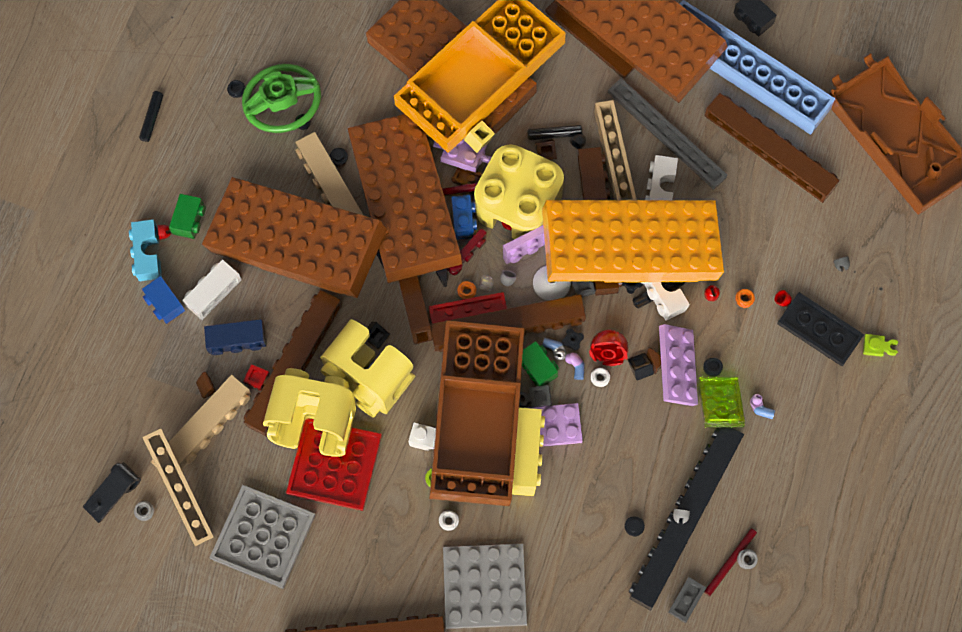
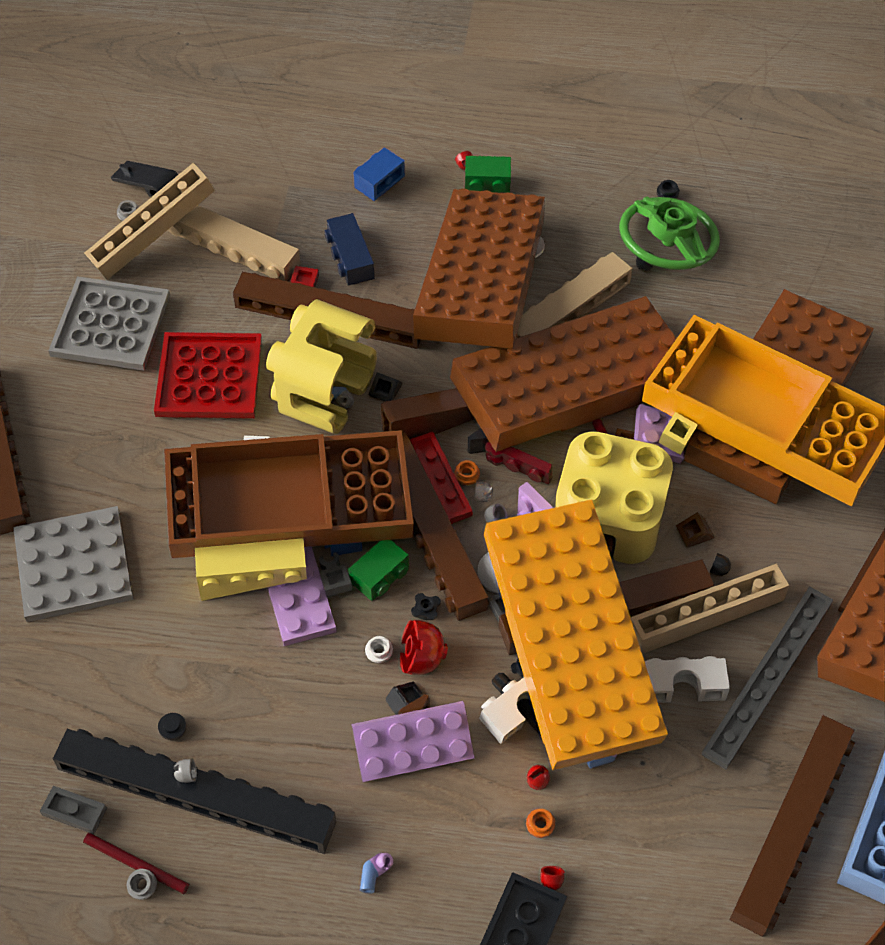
camera: 75 degrees right, 15 degrees down
medium azure arch [129,219,162,281] -> none
black axle [139,91,163,142] -> none
white brick [182,260,242,320] -> none
reddish brown slope [196,372,216,399] -> none
light yellow piece [263,368,356,456] -> none
black plate [329,148,348,166] -> none
white plate [439,510,459,531] -> none
blue brick [452,195,477,240] -> none
black axle [528,125,582,140] -> none
arm [542,338,566,360] -> none
arm [565,352,585,380] -> none
clear neon green plate [698,377,745,427] -> none
black plate [703,358,723,377] -> none

